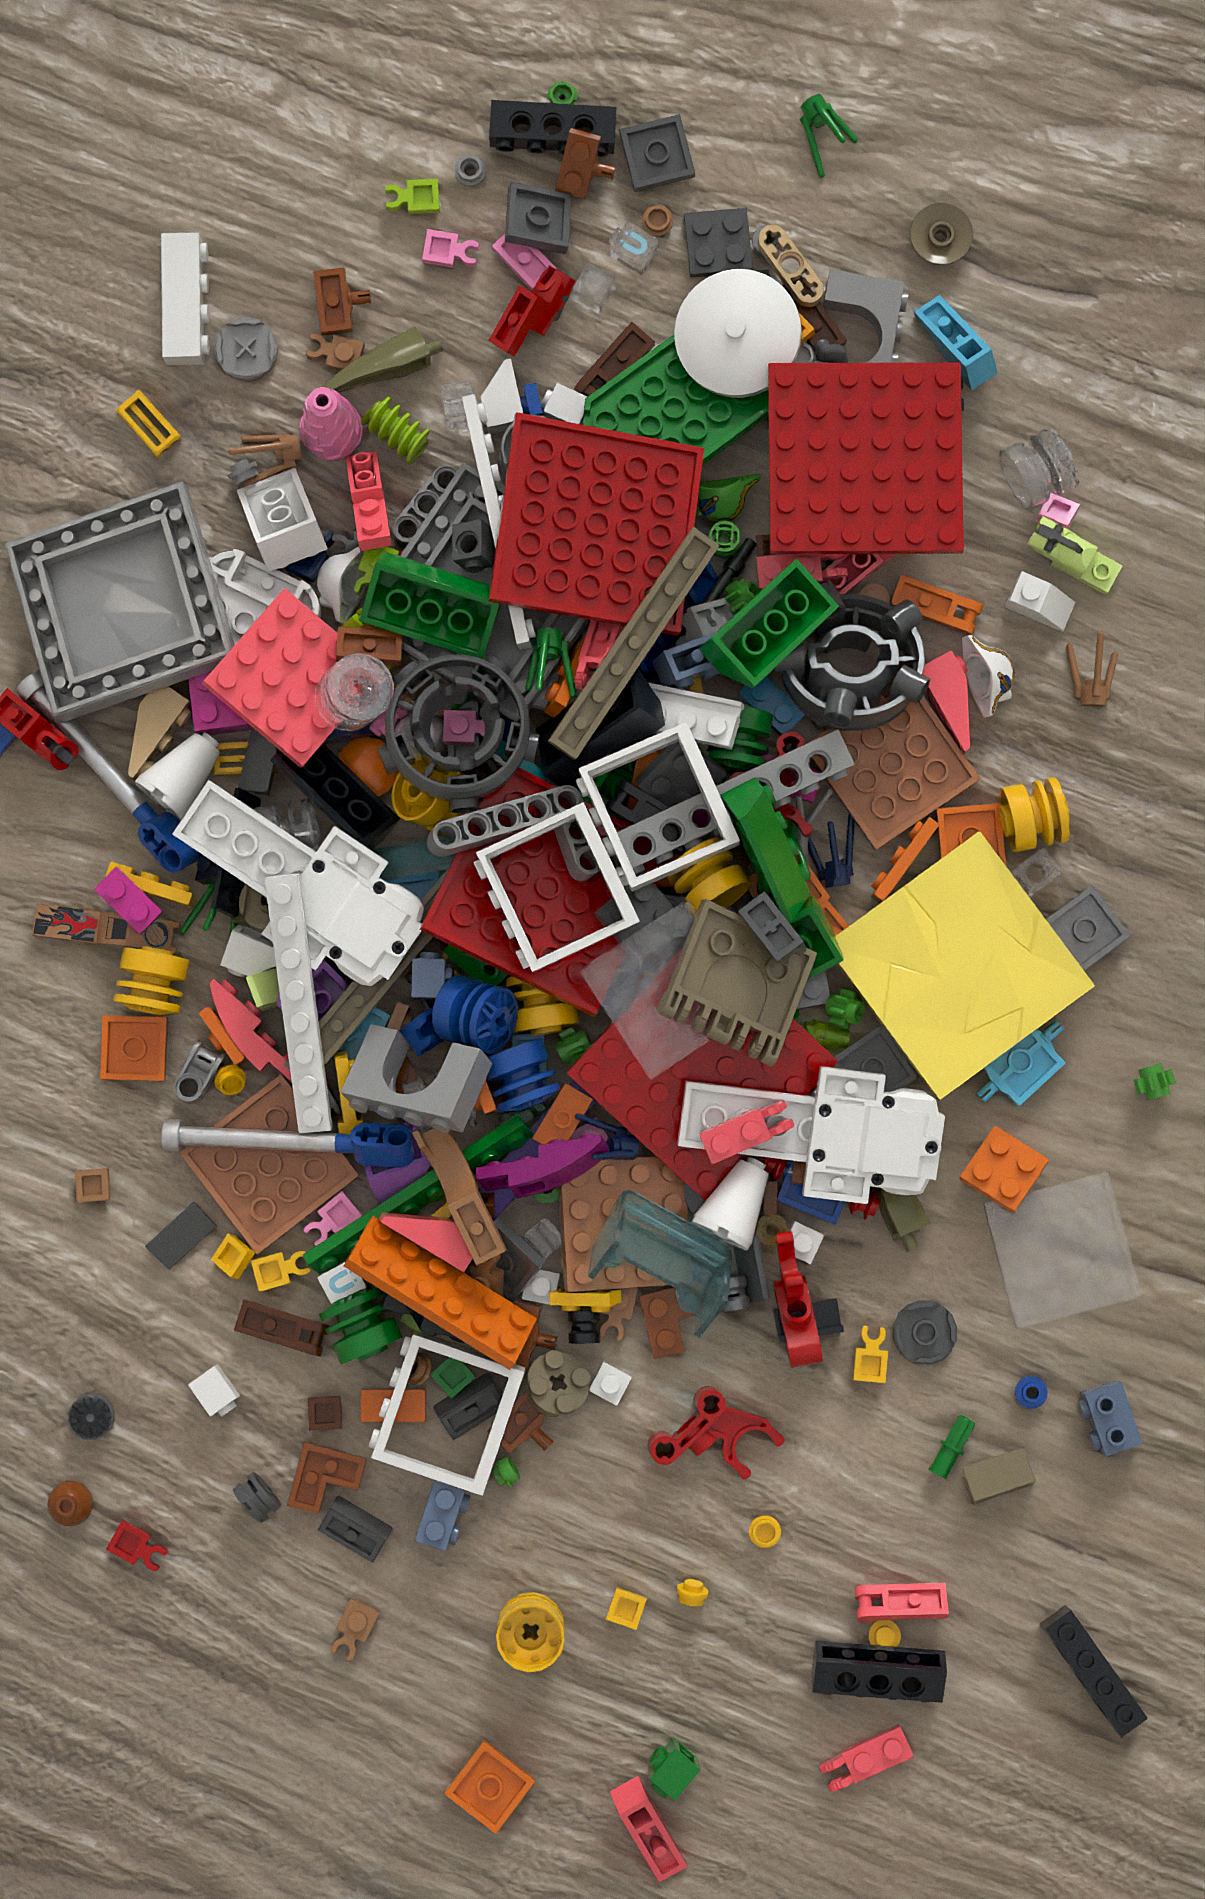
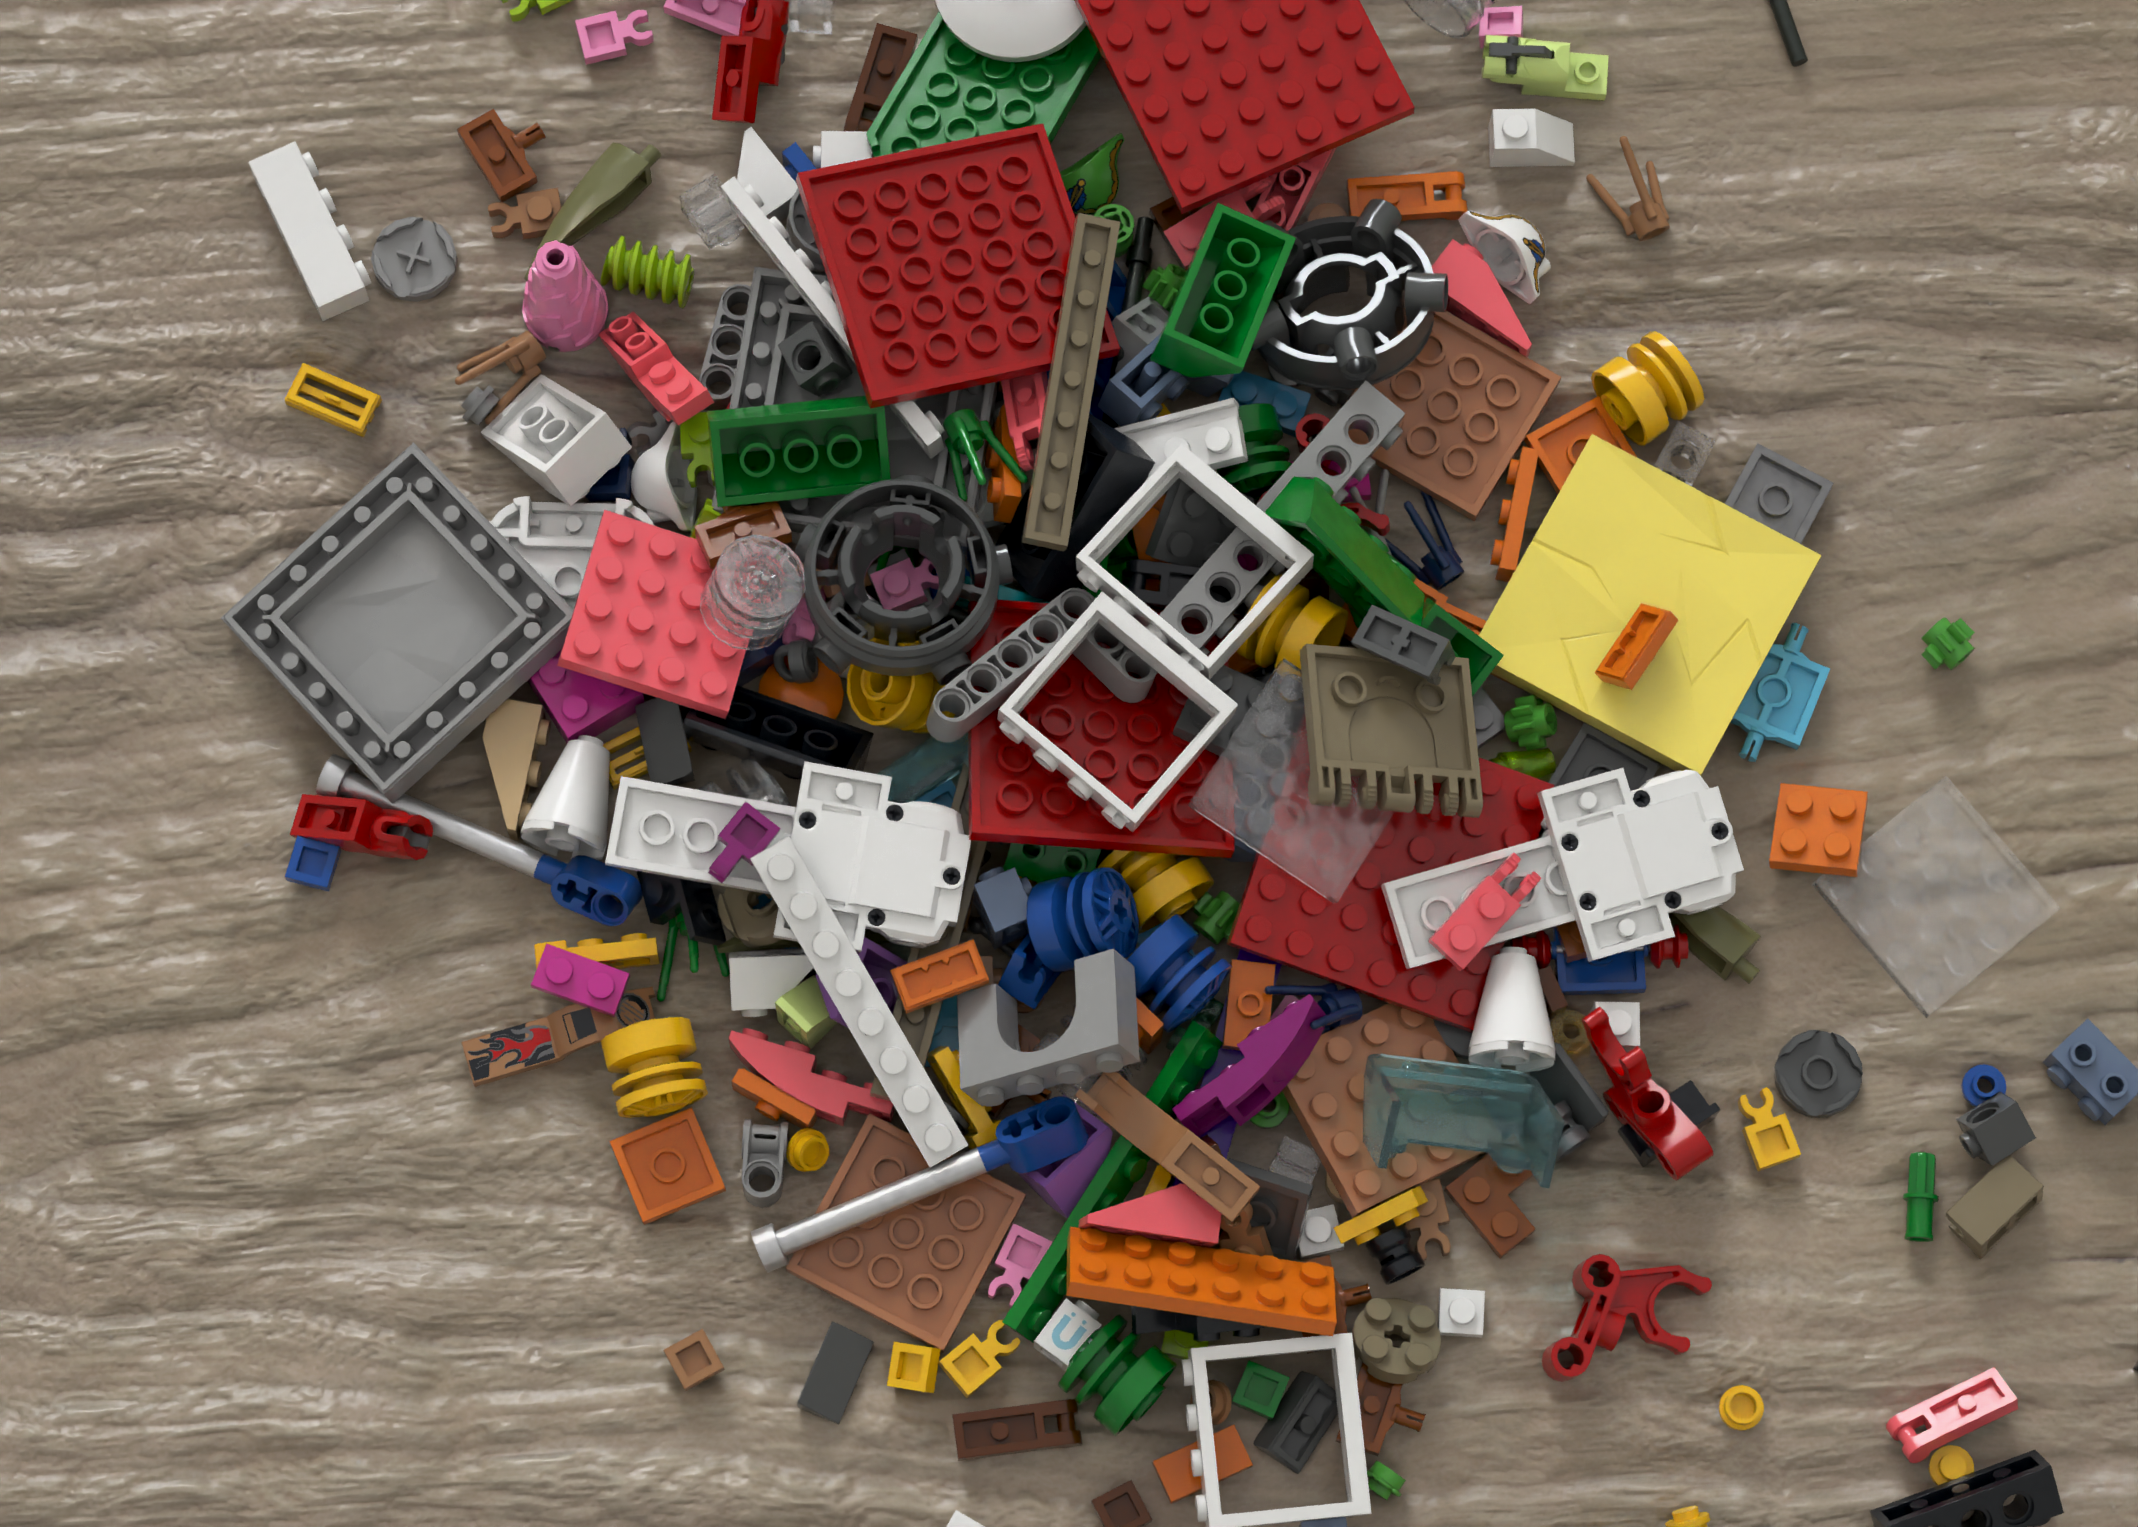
camera: 25 degrees left, 10 degrees down
none -> magenta plate [708,801,781,883]
none -> dark grey tile [773,639,818,684]
none -> orange plate [890,939,989,1014]
none -> orange plate [1595,603,1678,690]
none -> dark grey brick [1956,1092,2036,1166]

